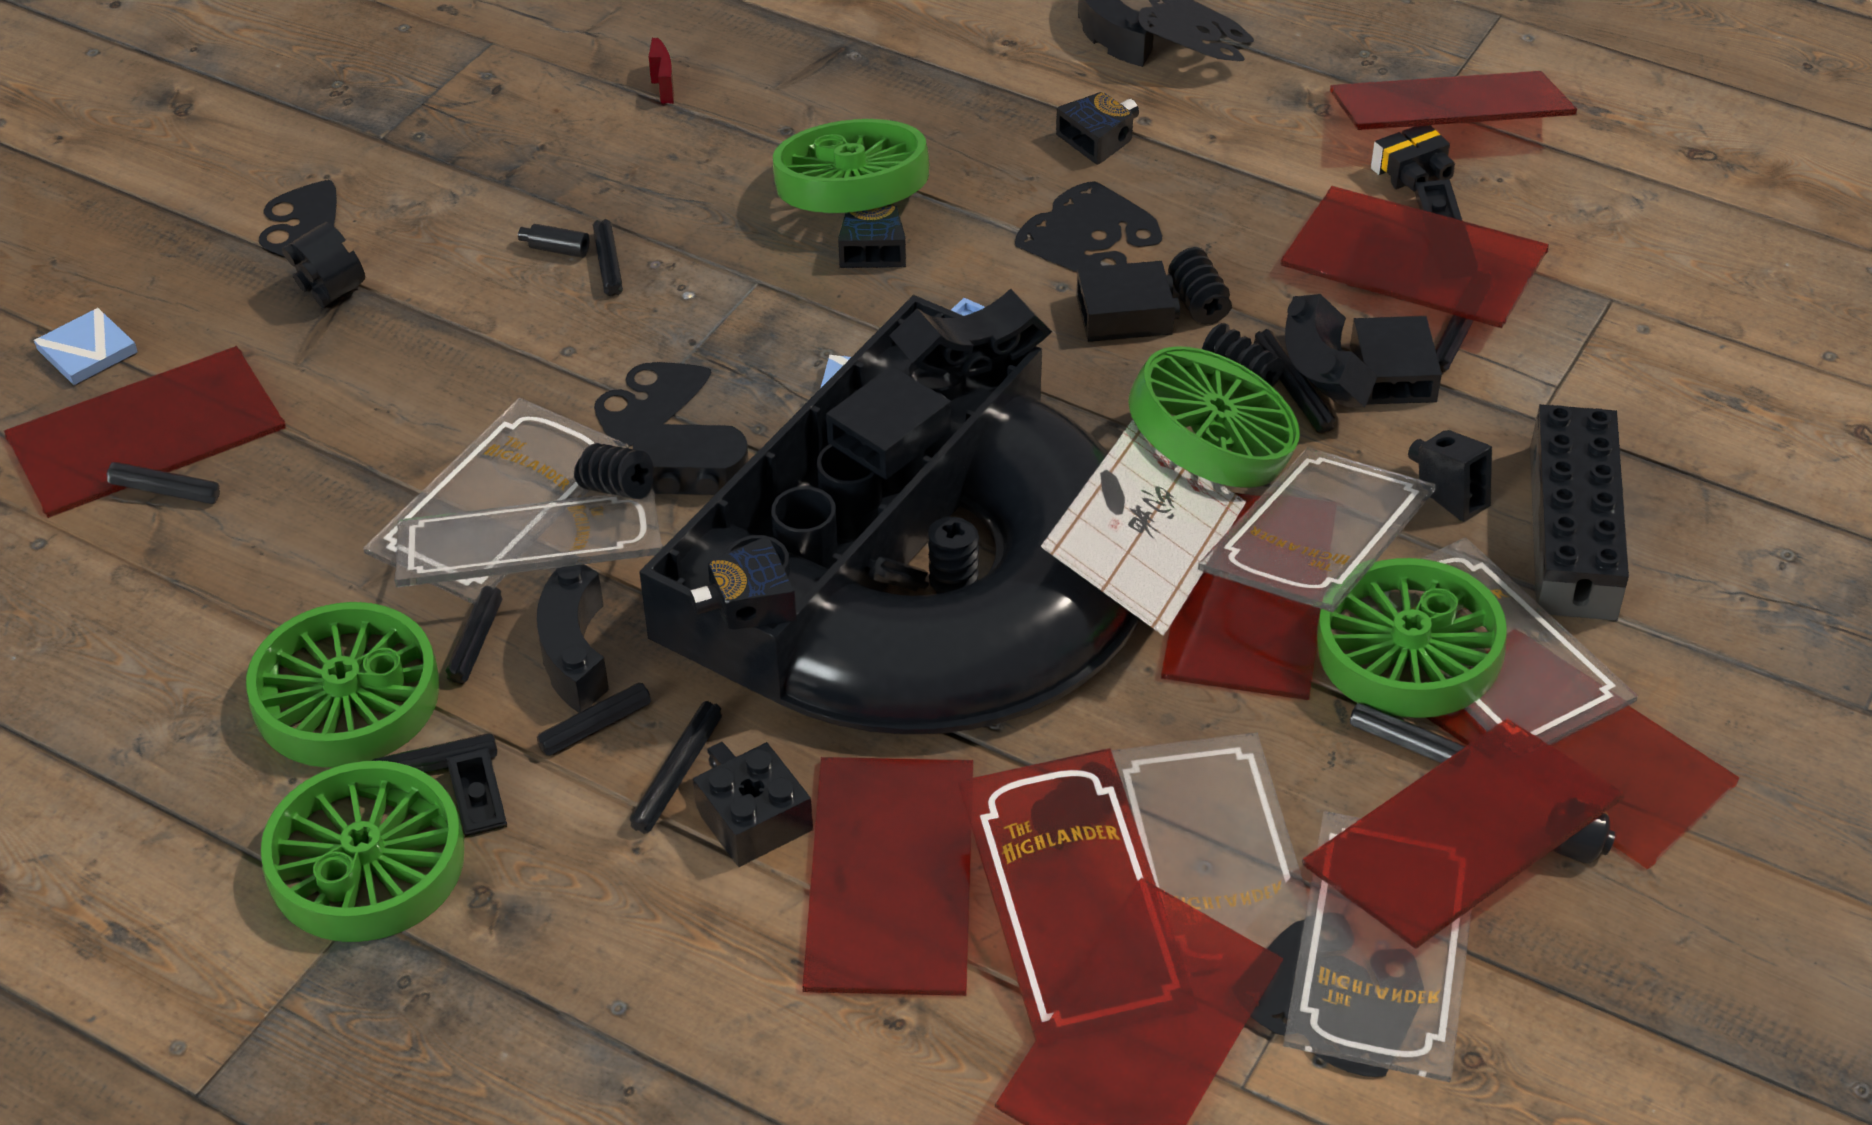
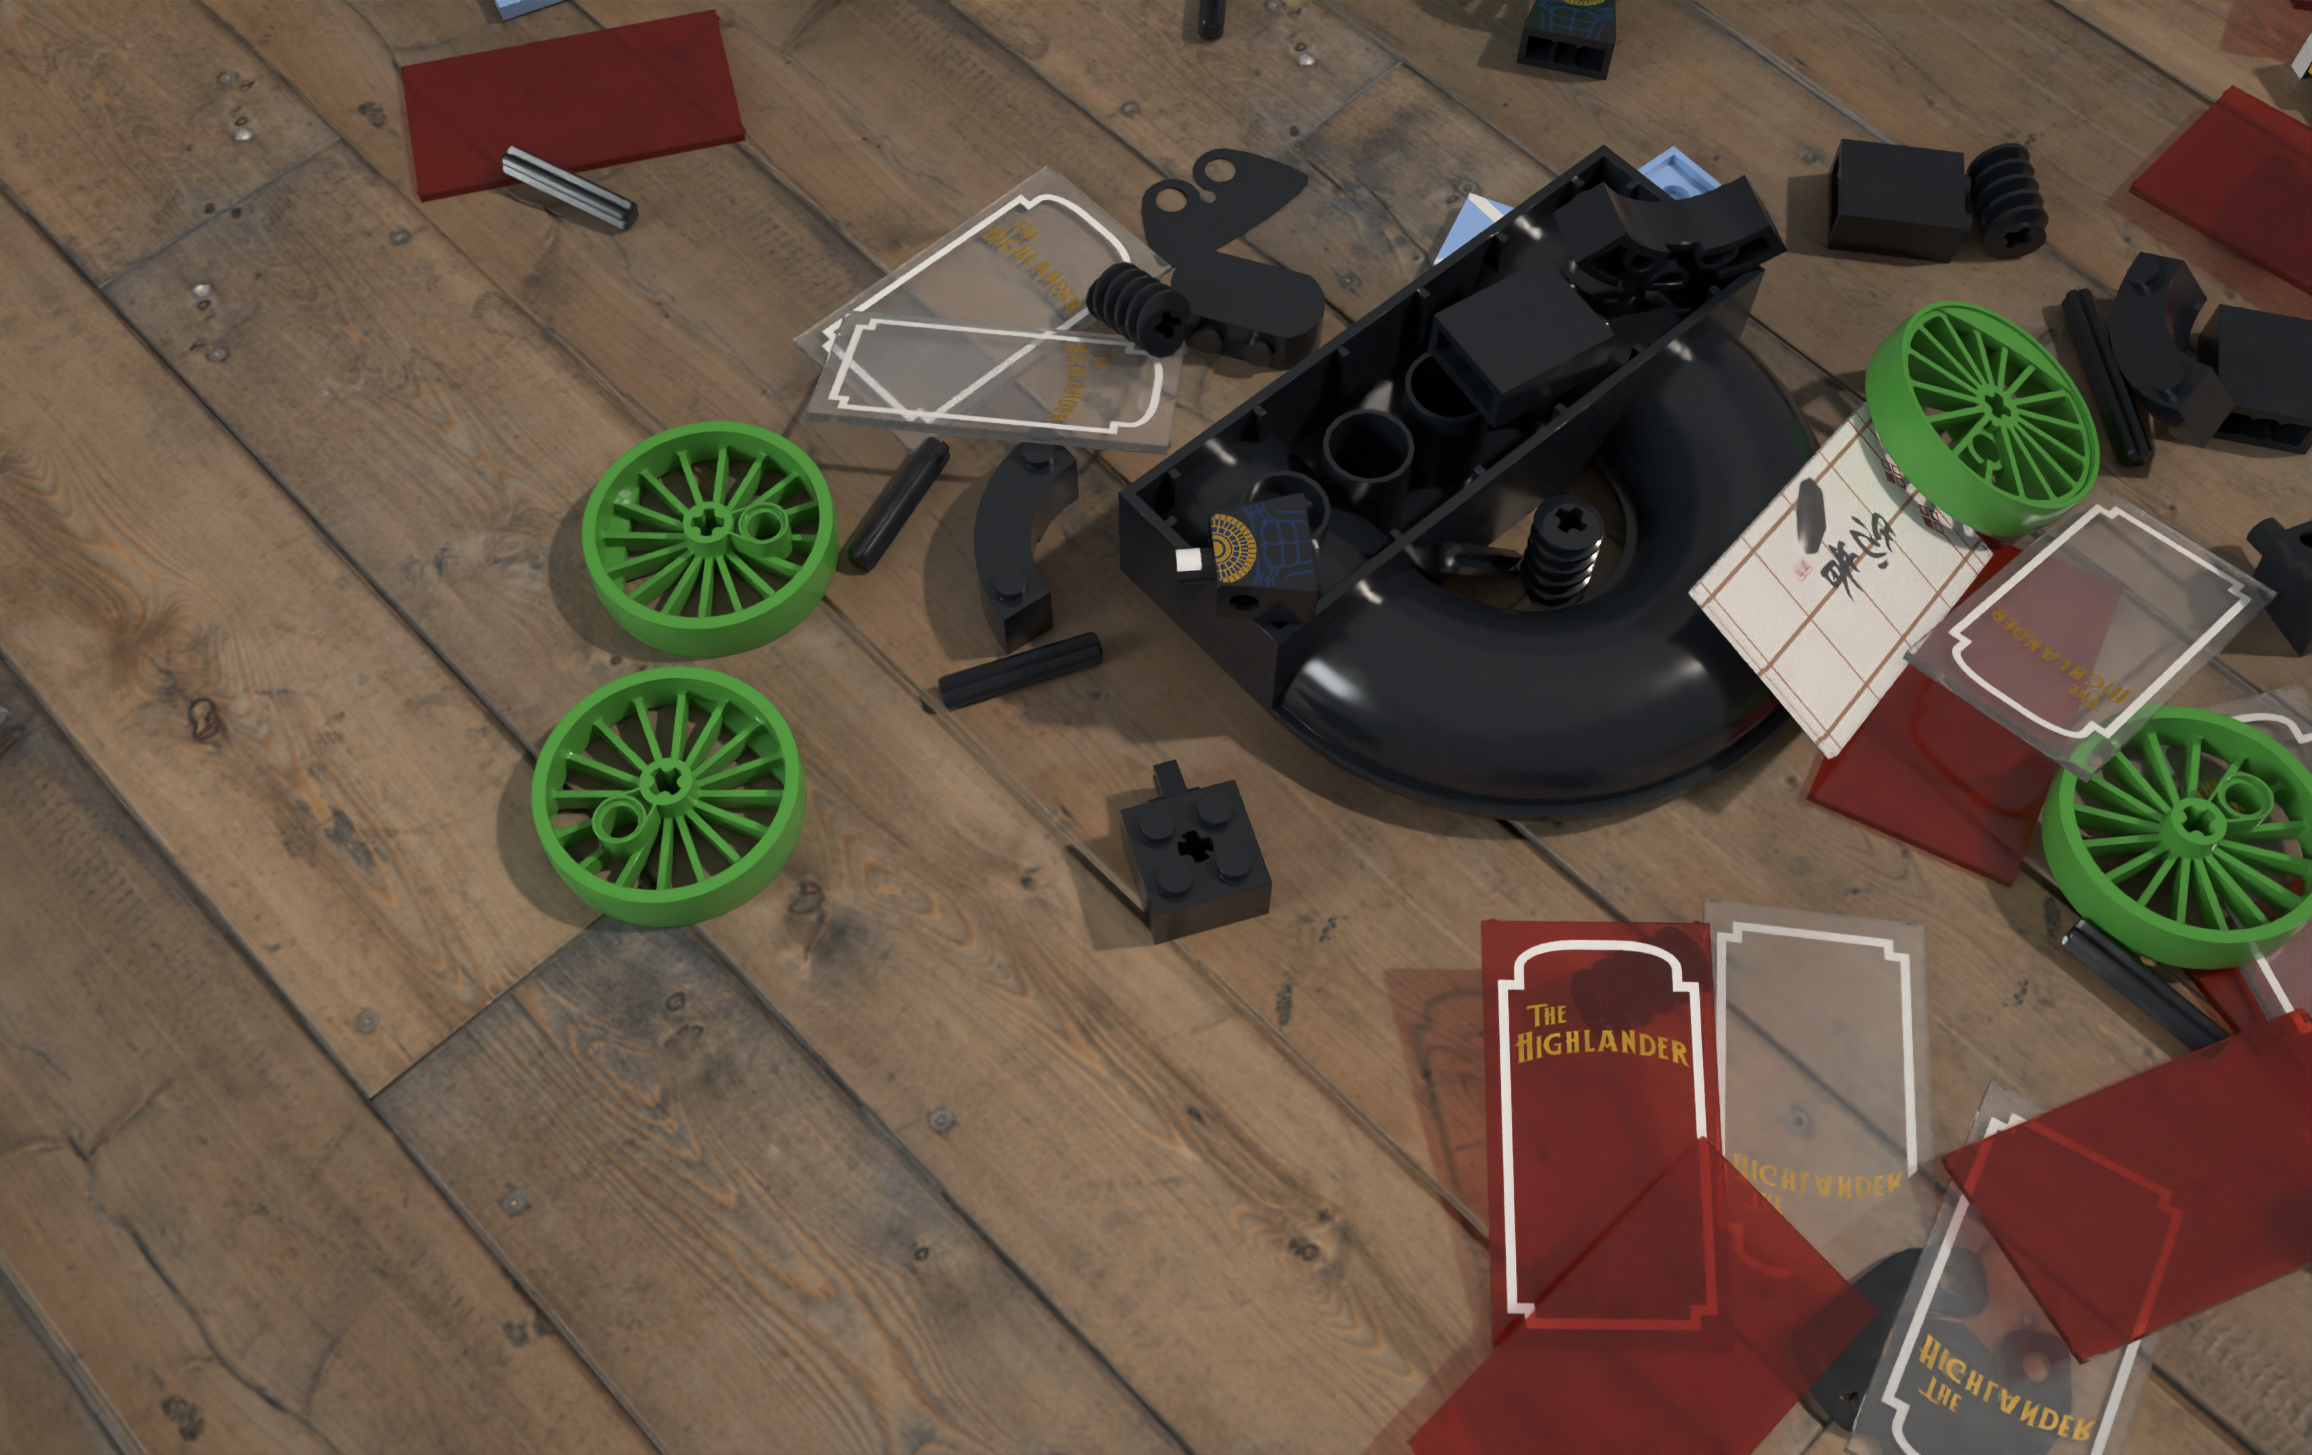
camera: 15 degrees right, 15 degrees up
black axle [372,733,497,773] -> none
black slope [446,748,508,837] -> none
black axle [630,701,722,834] -> none
clear red piece [802,757,973,996] -> none
black piece [1015,181,1163,272] -> none
black piece [1202,323,1285,387] -> none

